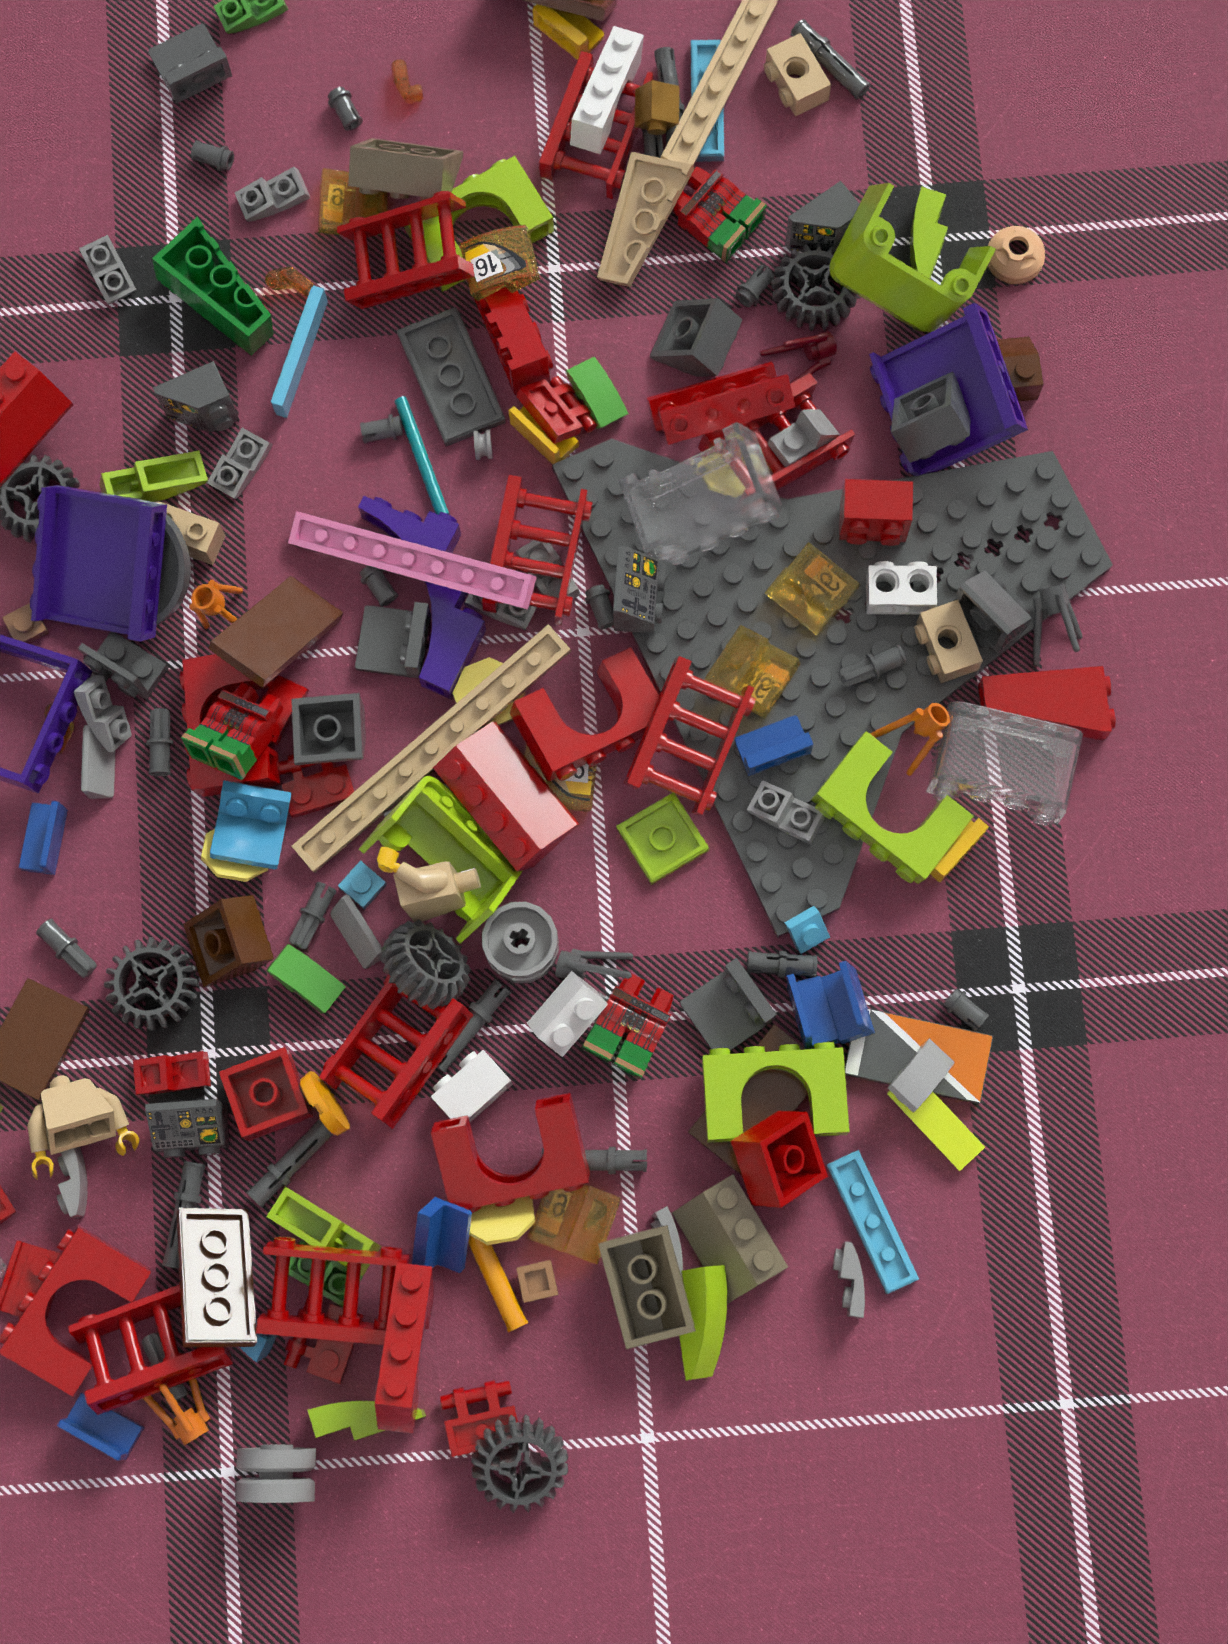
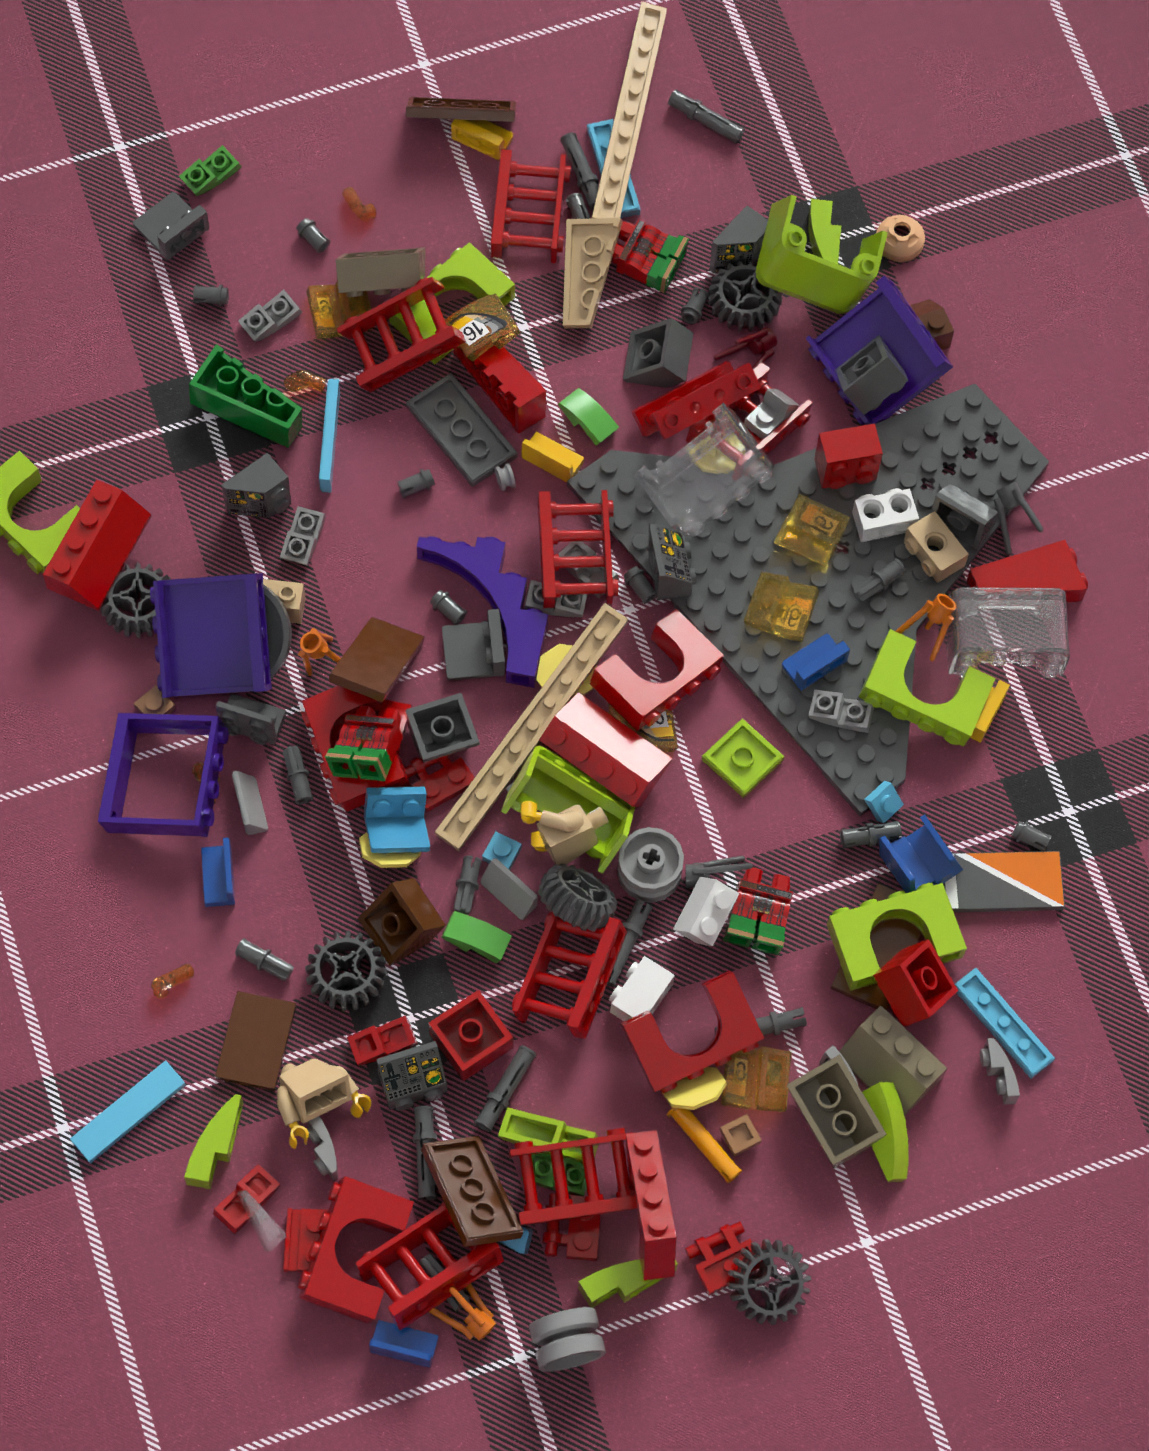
camera: 20 degrees left, 10 degrees down
light grey slope [74,675,132,752] -> none
light grey slope [79,235,137,305] -> none
lime slope [99,451,208,502] -> none
bright pink plate [288,511,537,610] -> none
light orange tile [300,1071,350,1136] -> none
teal bar [394,396,449,515] -> none
blue panel [412,1197,472,1273] -> none
red plate [516,376,597,444] -> none
white arch [570,26,644,154] -> none
red fence [623,656,756,815] -> none
pearl gold brick [635,80,679,135] -> none
dark grey bracket [680,958,777,1051] -> none
tan brick [763,33,831,116] -> none
neon yellow tile [887,1090,985,1171] -> none
light grey slope [888,1038,955,1113] -> none

